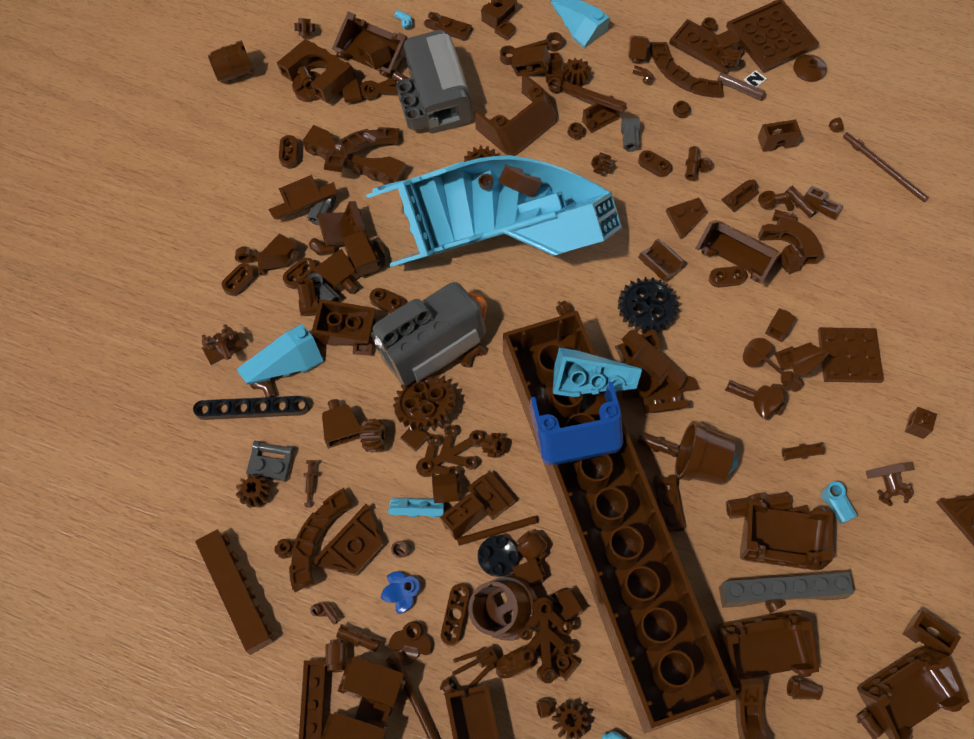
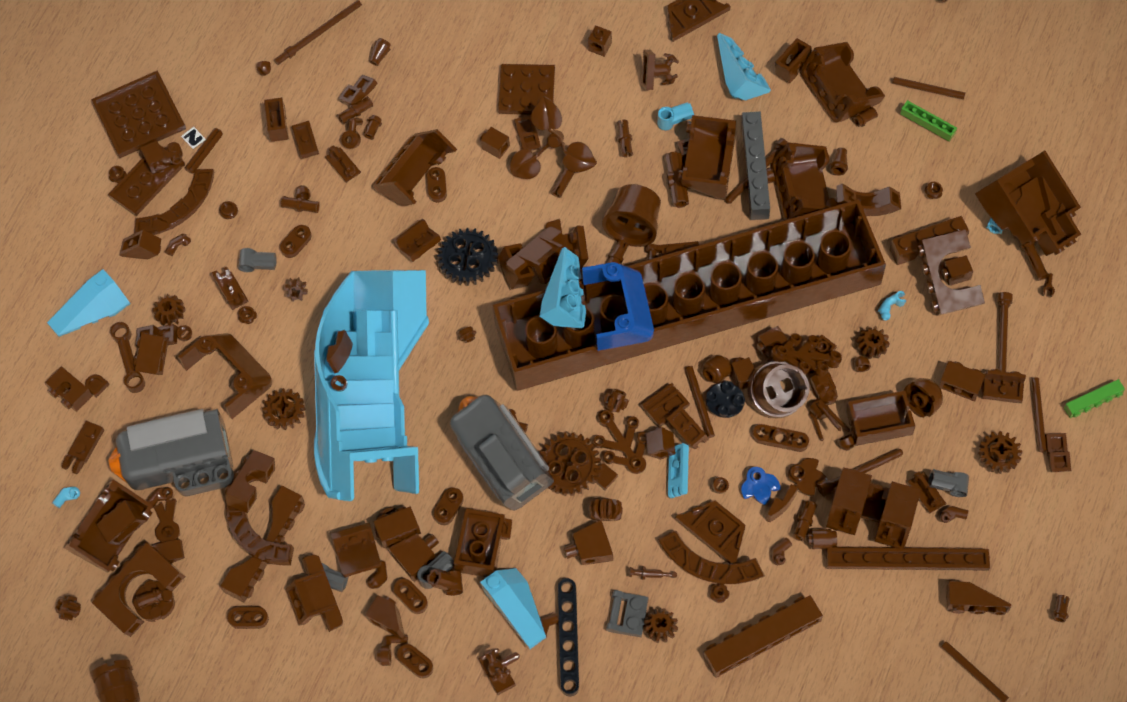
camera: 85 degrees left, 0 degrees up
reddish brown axle [561,82,627,112] -> none
reddish brown wing [666,197,707,239] -> none
reddish brown arch [758,218,823,264] -> none
reddish brown piece [779,245,805,274] -> none
reddish brown dish [793,54,827,82] -> none
none -> reddish brown arch [224,450,275,513]
none -> reddish brown plate [292,121,319,159]
none -> reddish brown cone [369,38,391,66]
none -> medium azure wedge [717,33,771,101]
none -> reddish brown piece [725,138,788,204]
none -> reddish brown slope [766,484,798,522]

